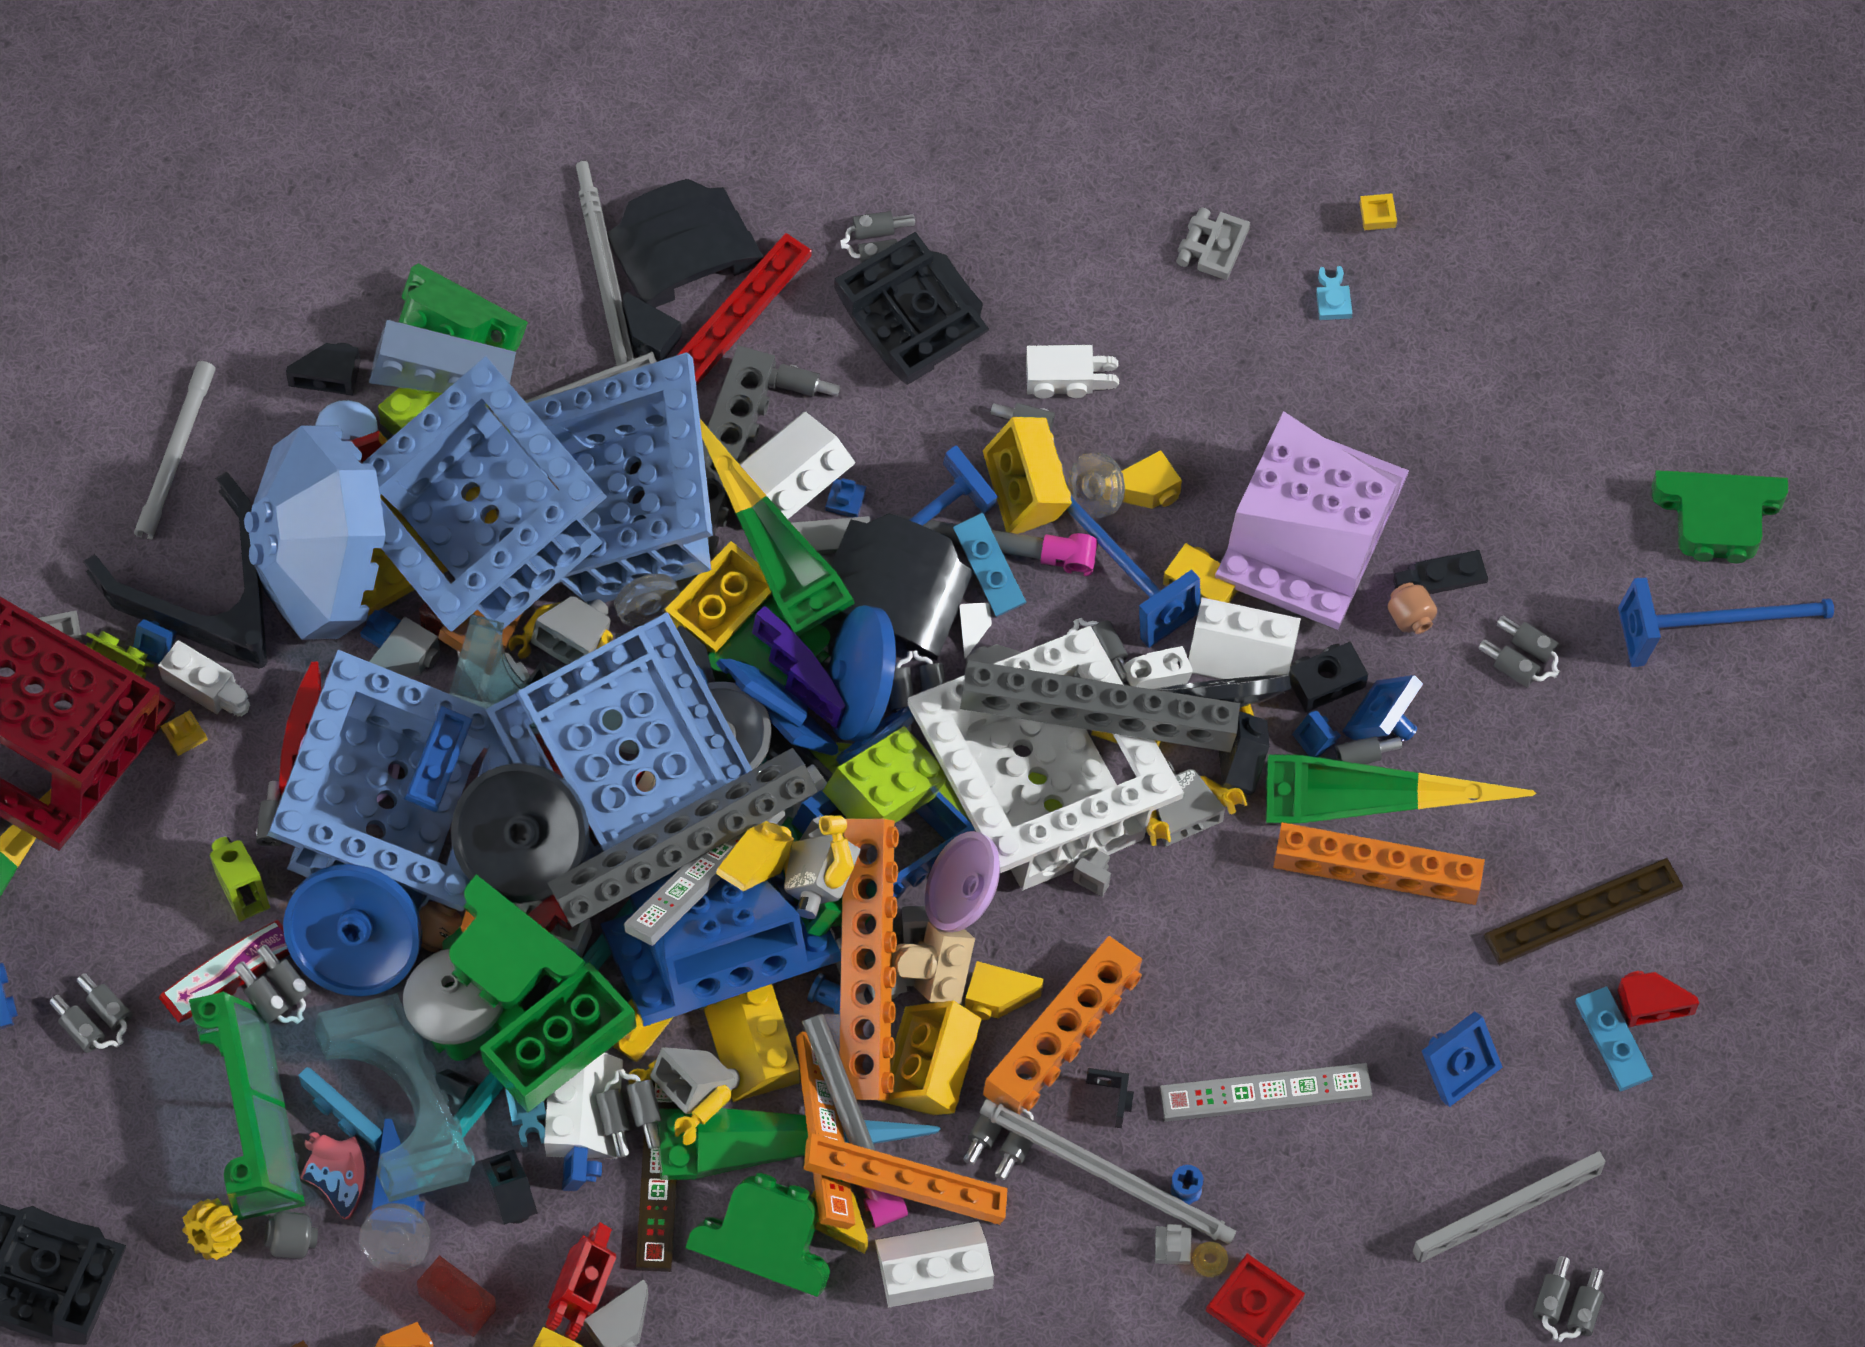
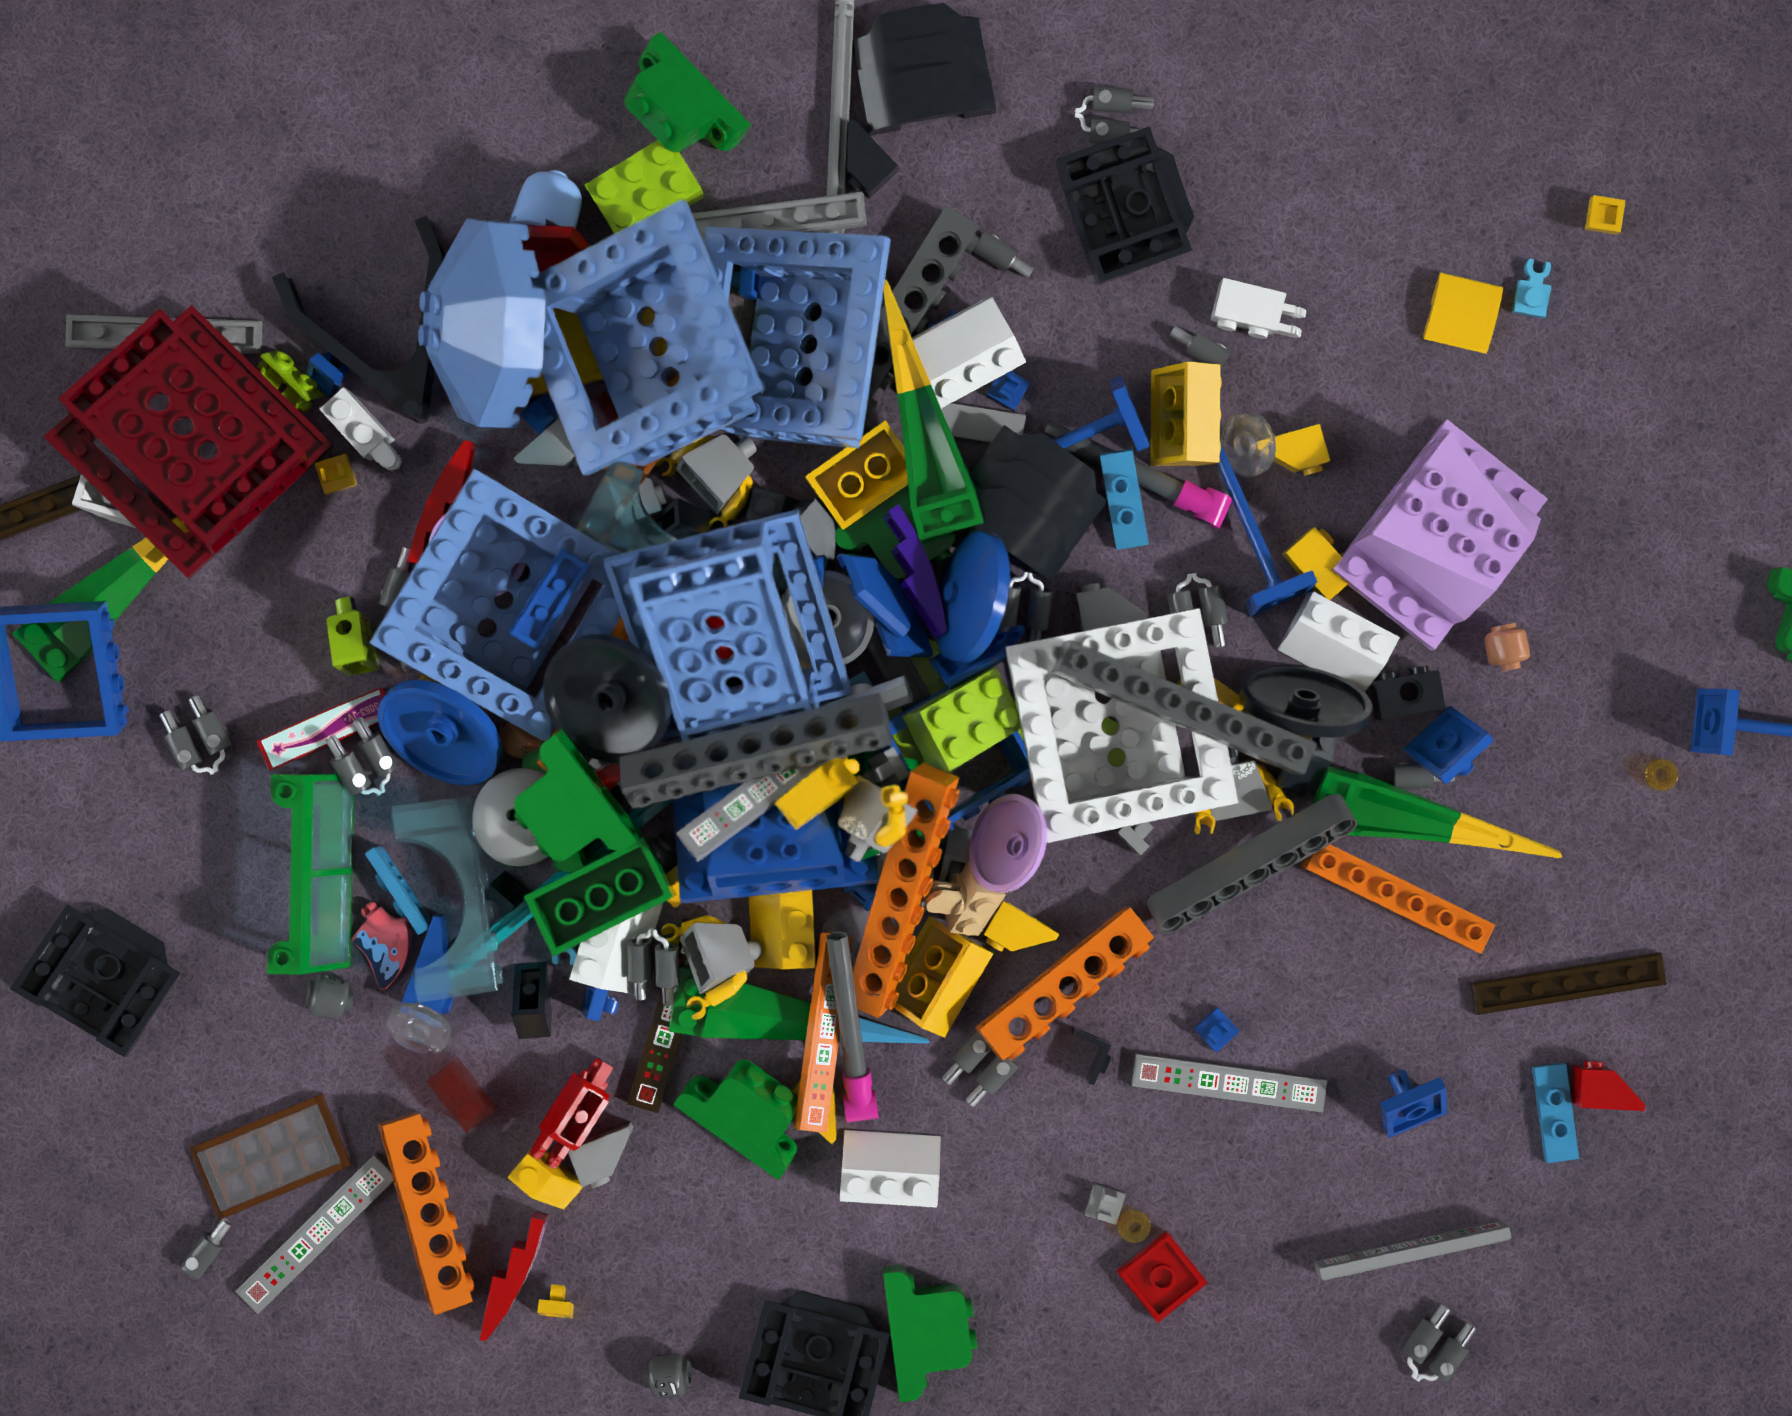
camera: 20 degrees right, 25 degrees up
light grey piece [134,361,216,540] -> none
yellow gear [182,1198,242,1260] -> none
black slope [286,343,361,396] -> none
sand blue wedge [369,320,516,393] -> none
clear tile [614,574,680,628] -> none
red plate [677,233,812,386] -> none
orange plate [803,1133,1007,1225] -> none
white sticker [959,603,992,659] -> none
light grey piece [979,1099,1236,1245] -> none
white leg [1123,646,1193,690] -> none
blue bush [1170,1165,1204,1205] -> none
light grey plate [1176,207,1250,280] -> none
blue tile [1292,711,1341,757] -> none
black hinge [1393,550,1488,595] -> none
dark grey piece [1479,616,1560,688] -> none
none -> dark grey beam [1146,794,1357,934]
none -> blue tile [1194,1007,1240,1053]
none -> yellow slope [1423,272,1503,354]
none -> clear yellow plate [1644,759,1678,791]

